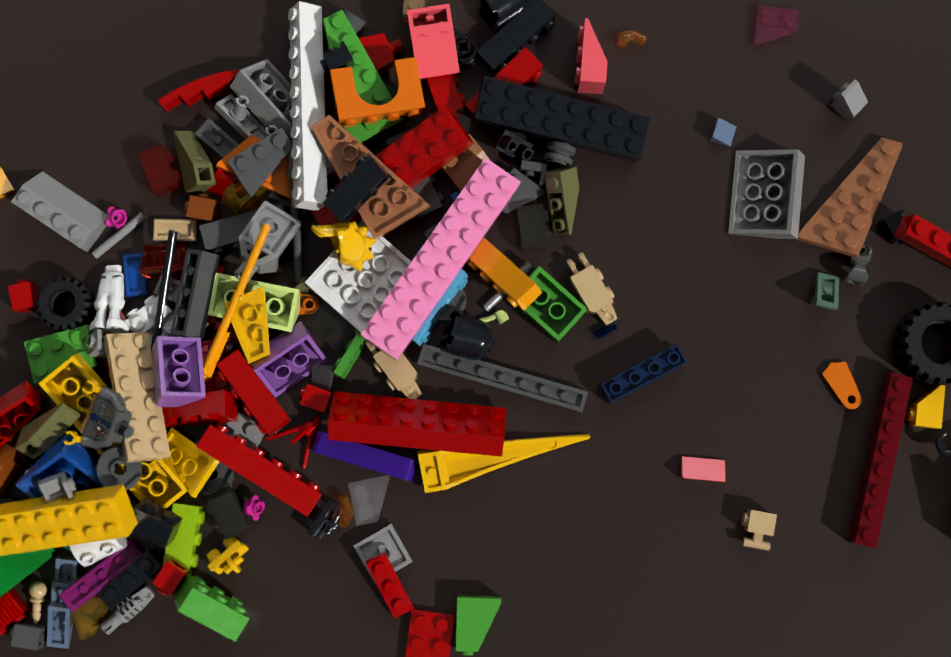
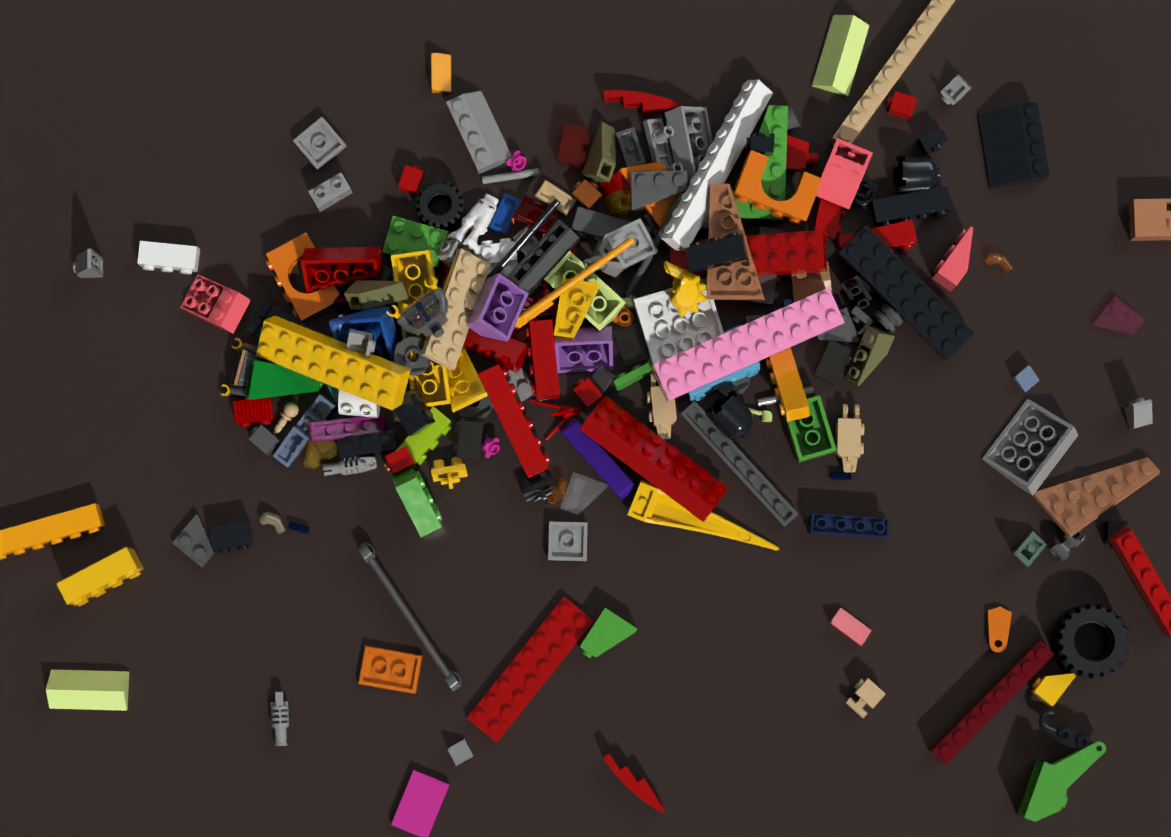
camera: 25 degrees right, 0 degrees up
red plate [365,551,414,619] -> none

